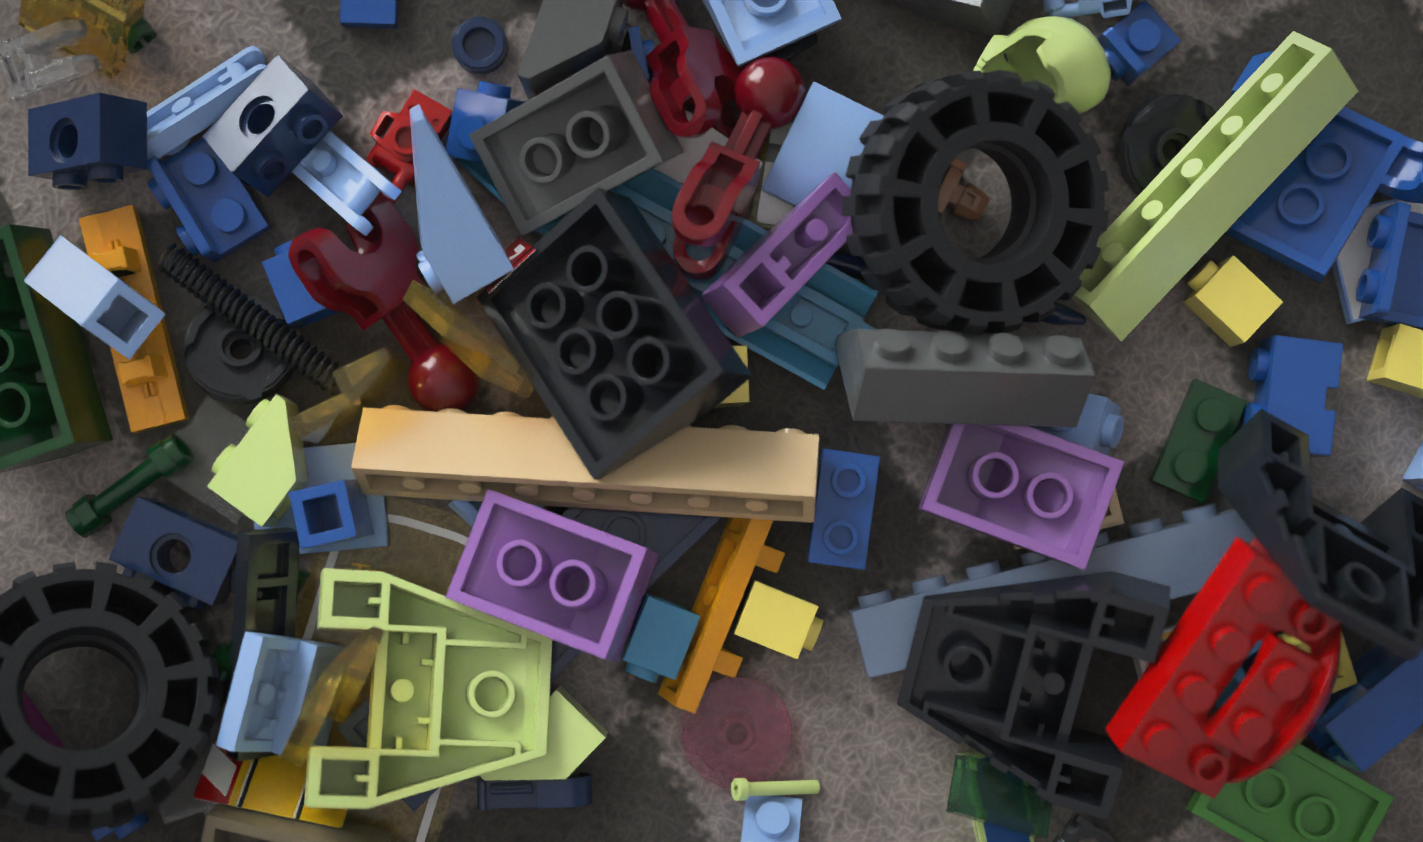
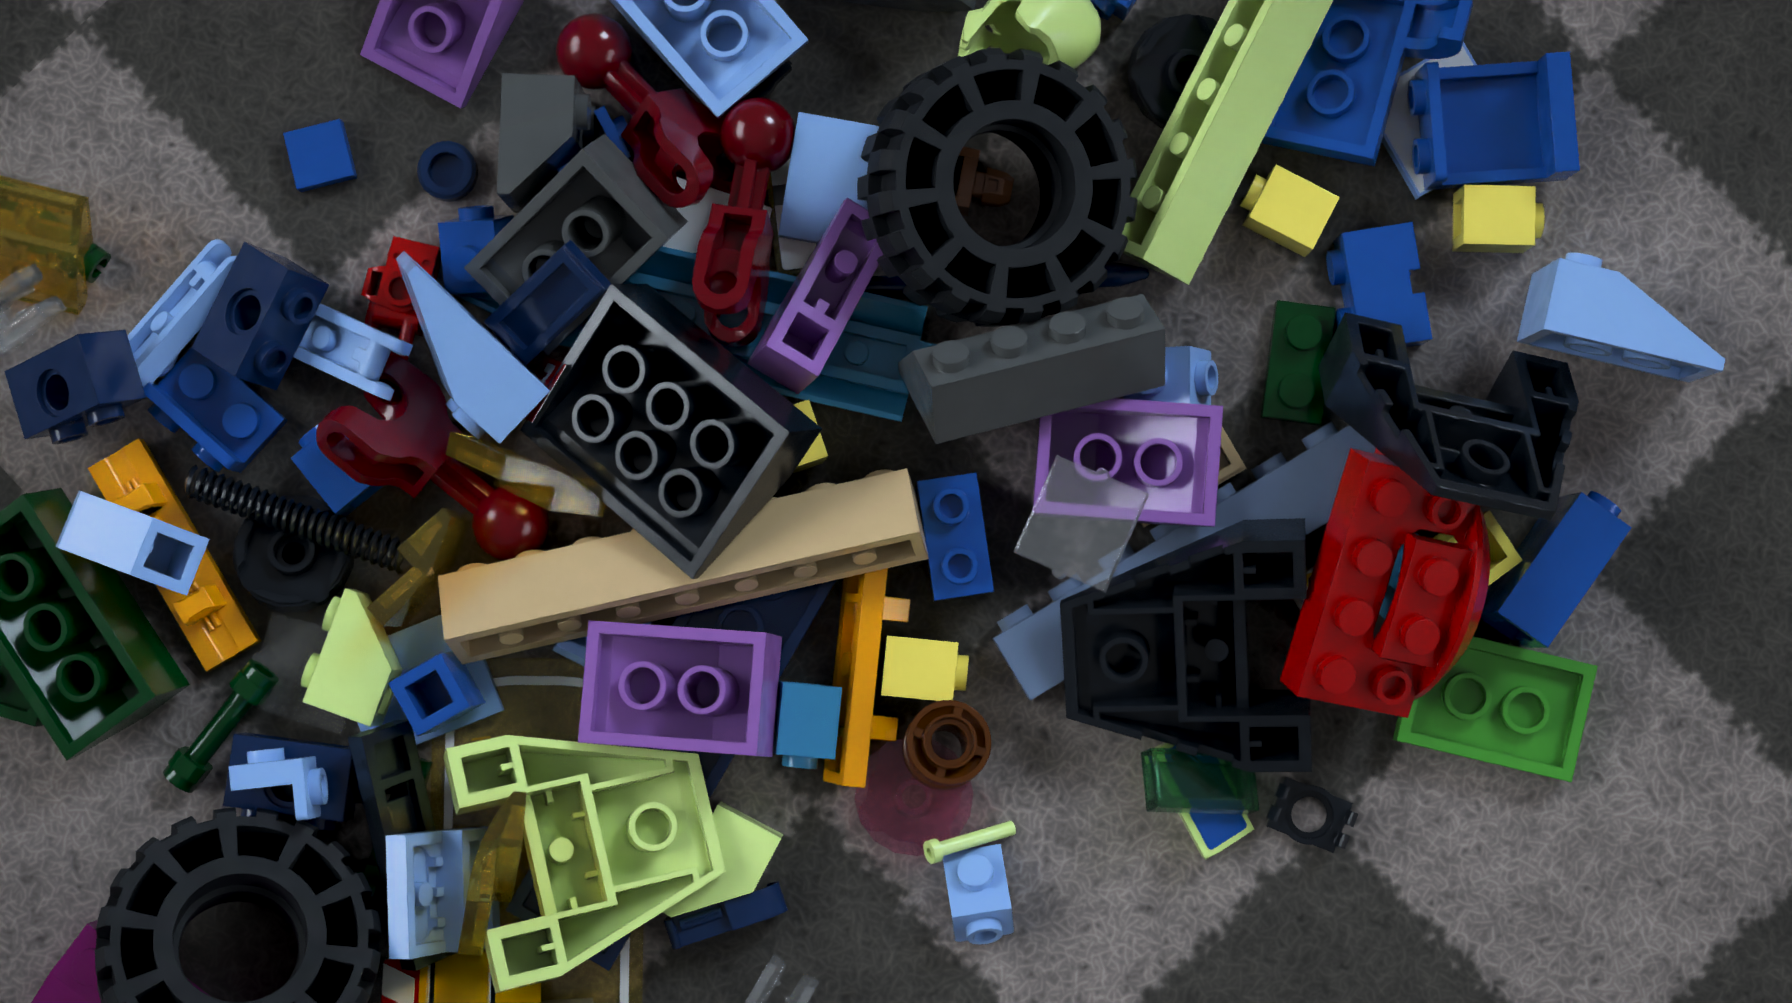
camera: 15 degrees left, 0 degrees up
none -> light blue bracket [228,747,328,821]
none -> dark blue tile [484,240,611,366]
none -> reddish brown wheel [902,700,991,790]
none -> clear piece [1014,455,1149,593]

